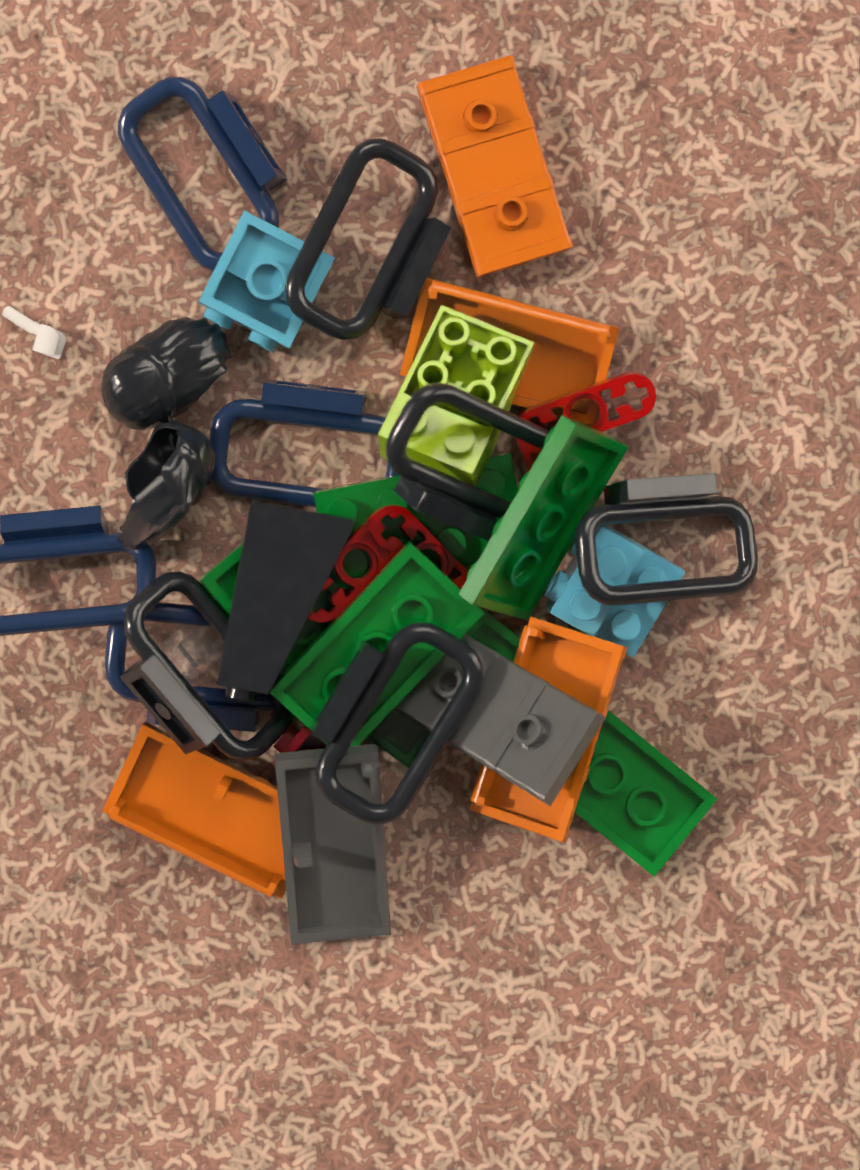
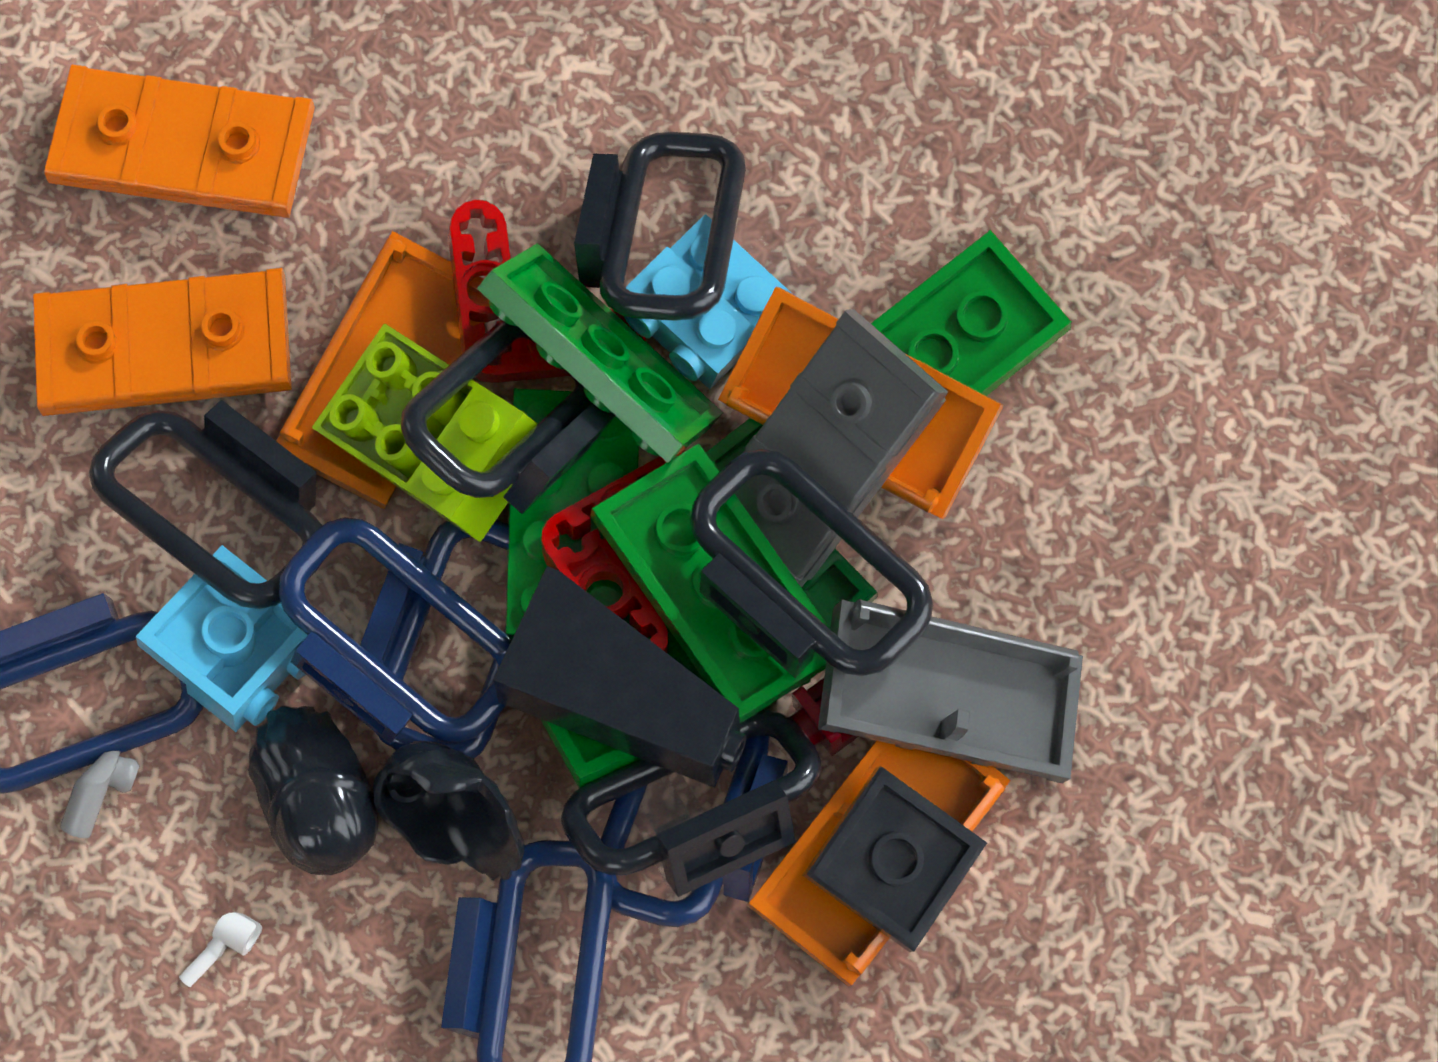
camera: 65 degrees left, 15 degrees down
none -> orange container [44,64,315,218]
none -> light grey arm [60,751,139,838]
none -> dark blue bar [278,517,511,744]
none -> black plate [802,766,987,952]

